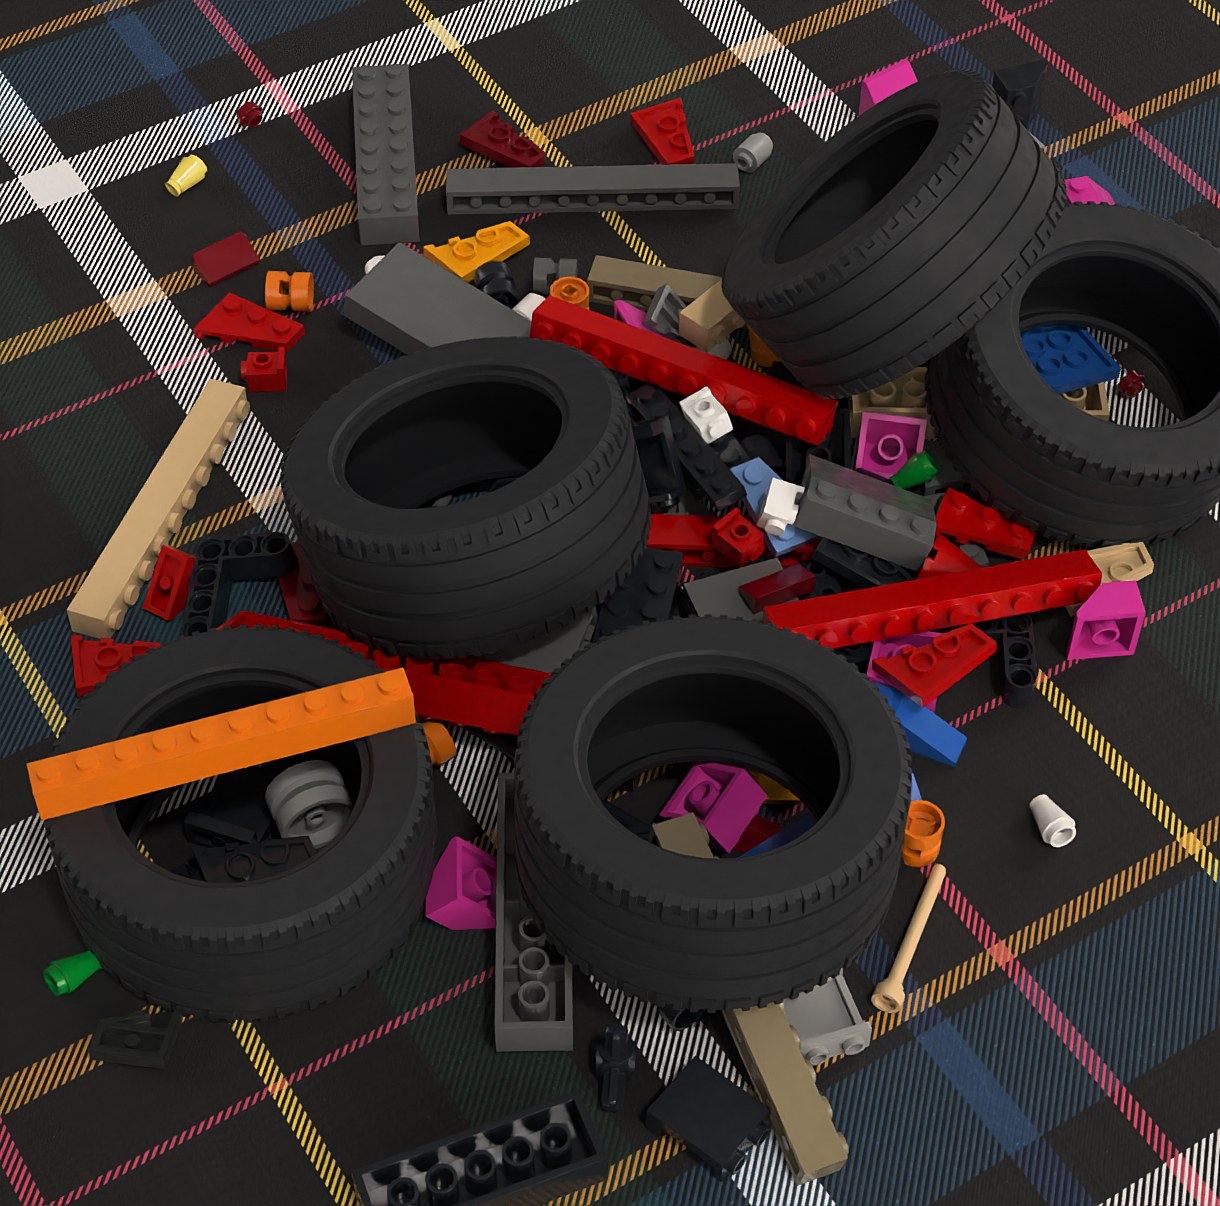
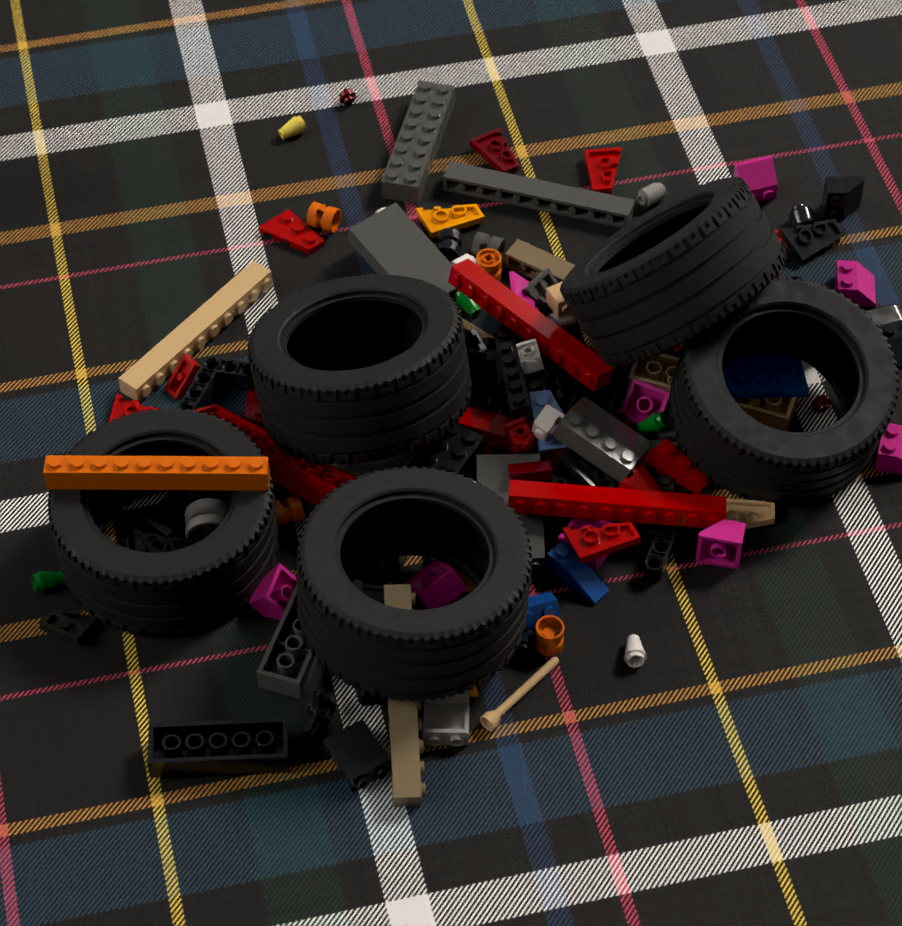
camera: 20 degrees right, 0 degrees up
dark red slope [192,231,261,287] -> none
red brick [241,347,288,392] -> none

